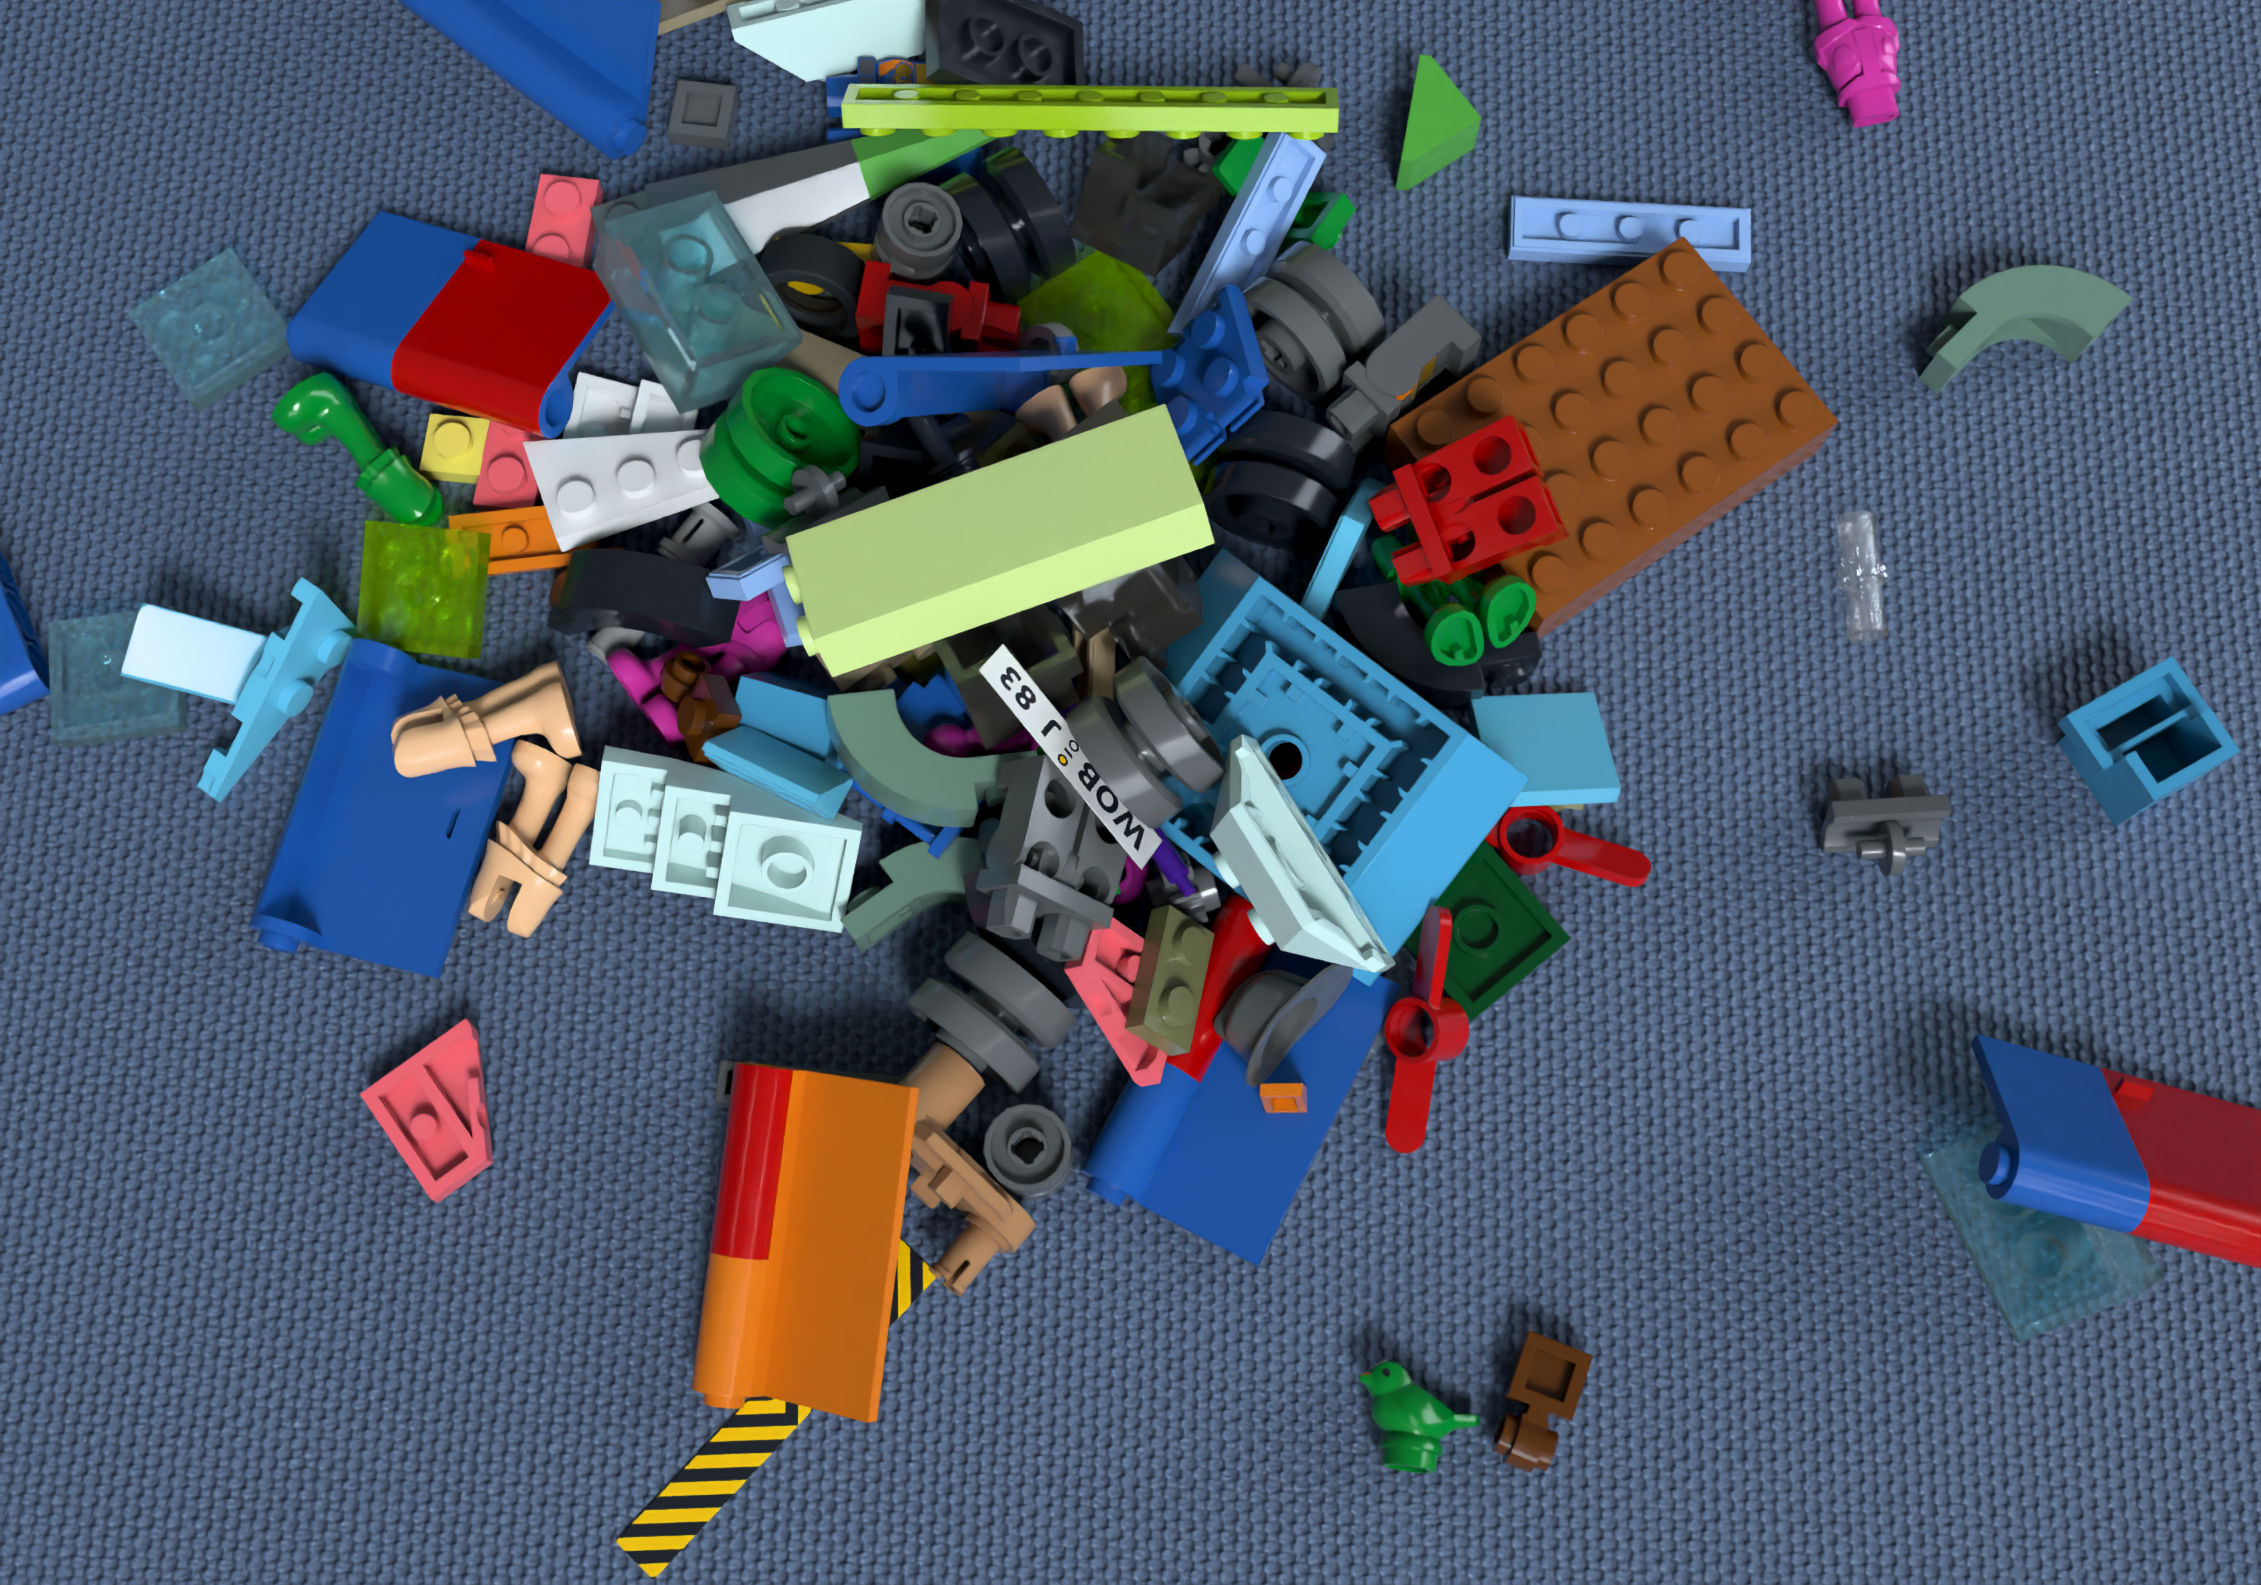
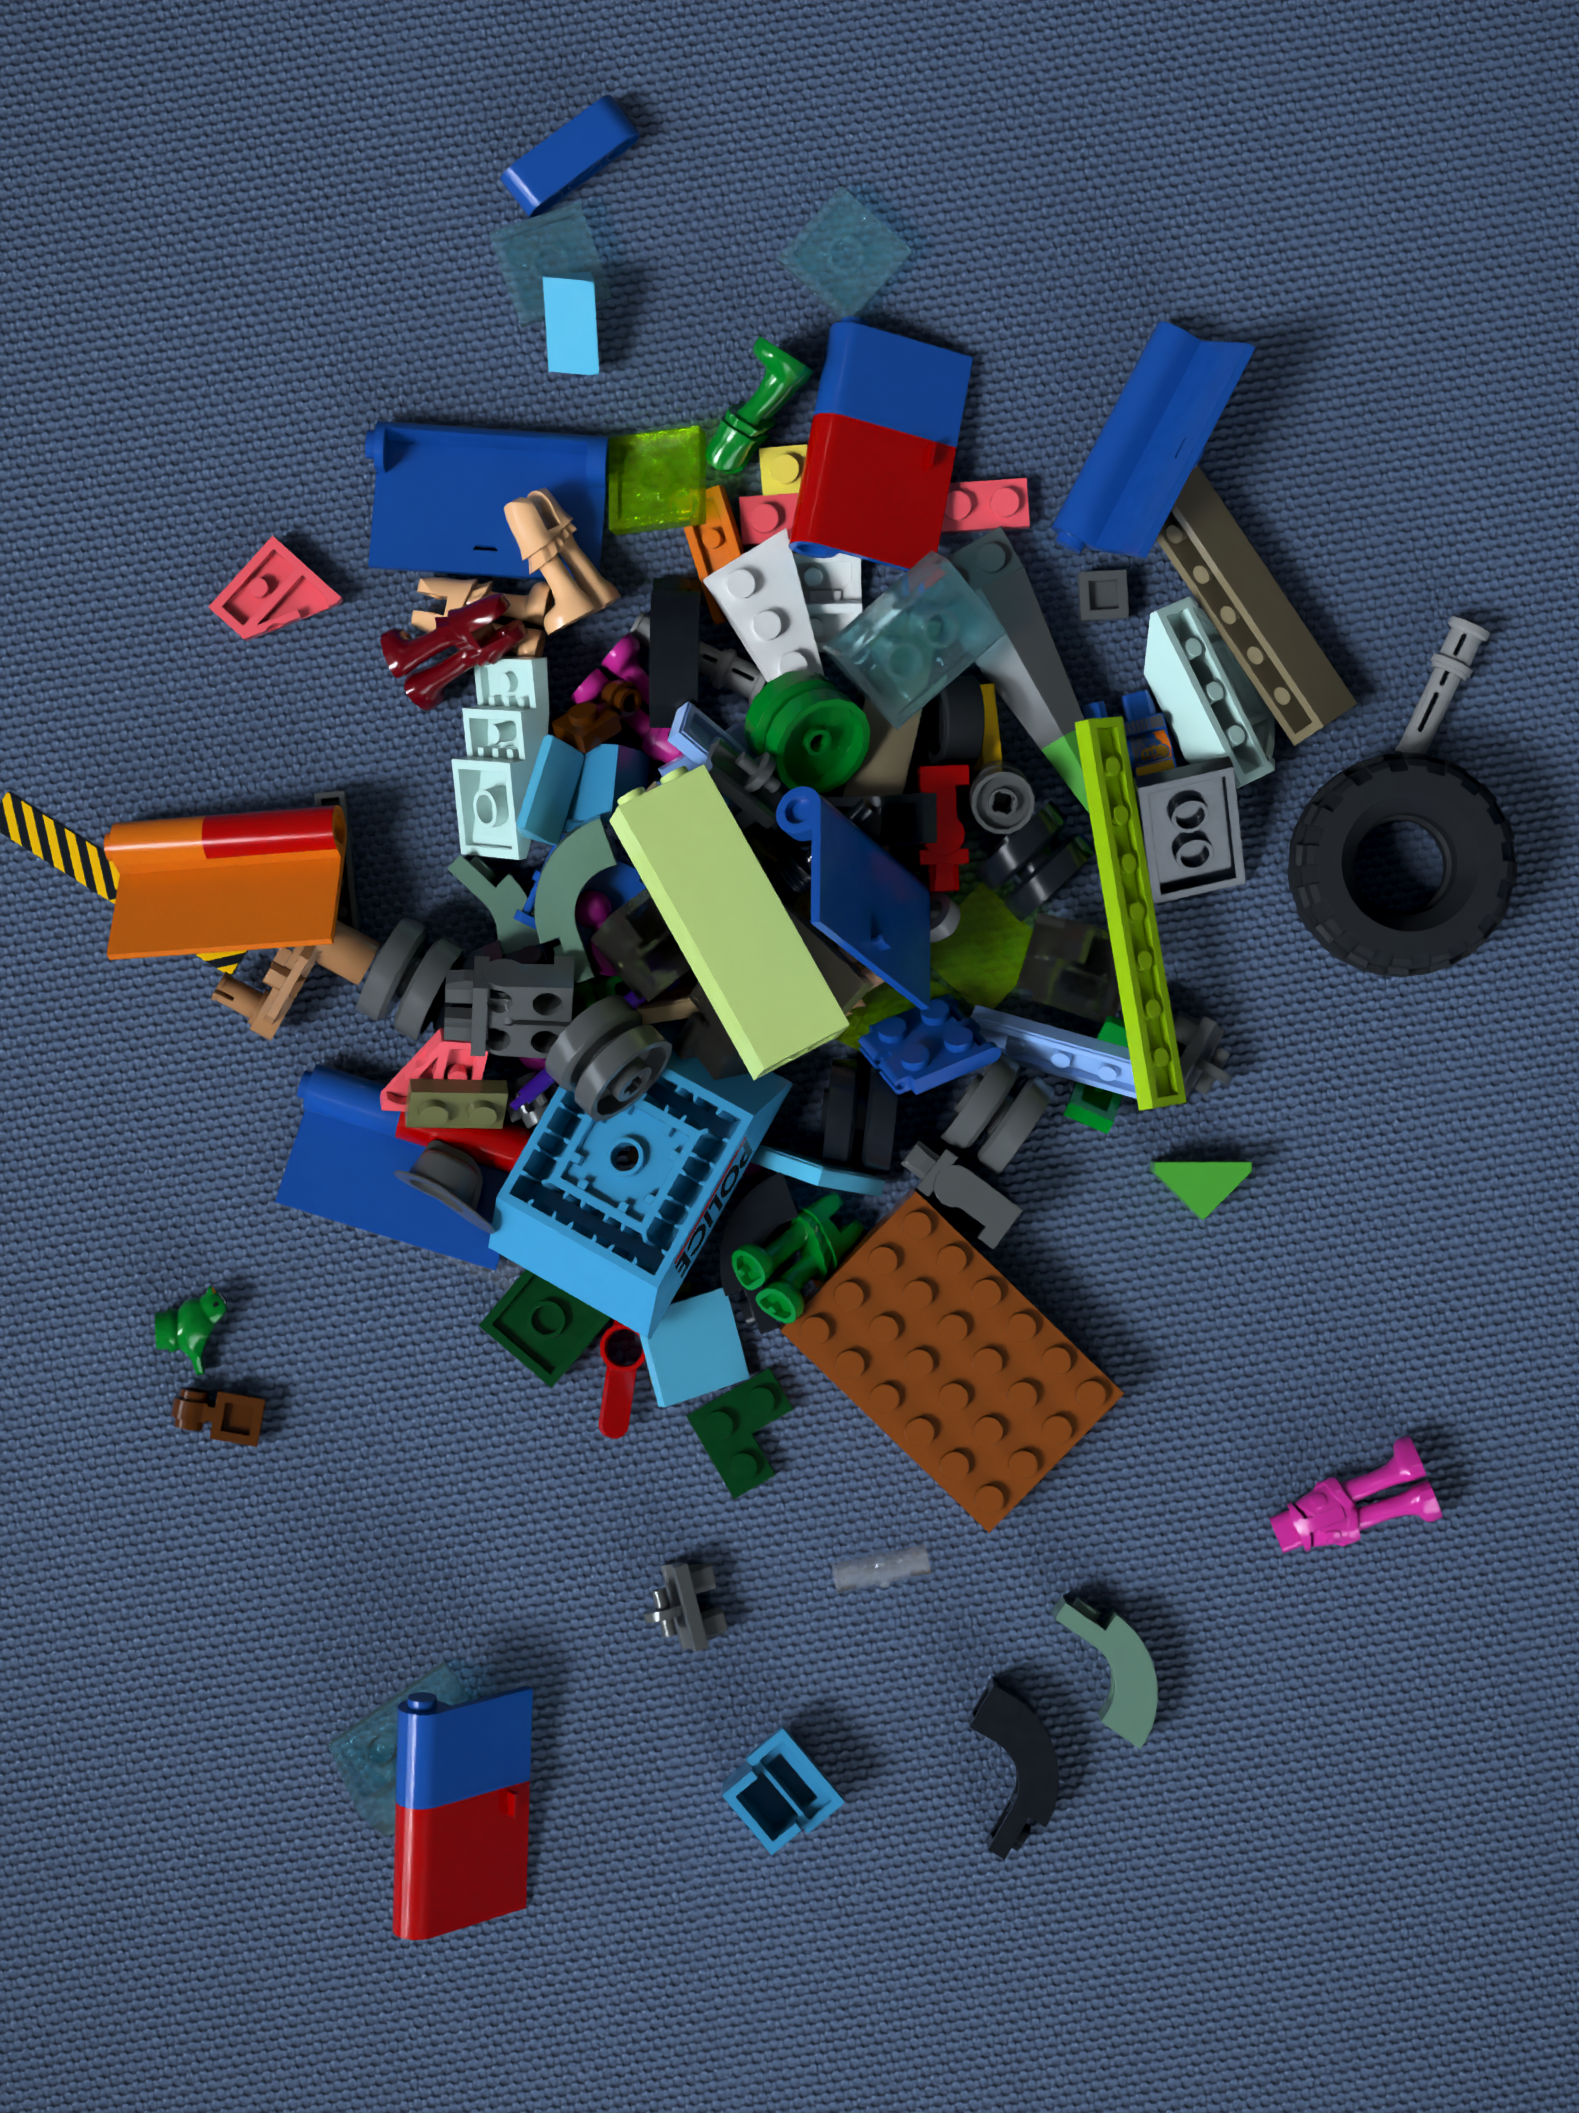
camera: 80 degrees right, 15 degrees up
medium azure wing [197,577,359,803] -> none
white sticker [979,644,1162,870] -> none
dark grey wheel [983,1104,1074,1201] -> none
light aqua wedge [1210,734,1396,973] -> none
orange piece [1260,1083,1307,1113] -> none
red hips [1369,414,1569,587] -> none
red piece [1385,906,1469,1153] -> none
light blue tile [1507,196,1751,272] -> none
none -> dark red piece [380,593,528,711]
none -> dark green plate [686,1366,793,1499]
none -> black arch [968,1677,1059,1860]

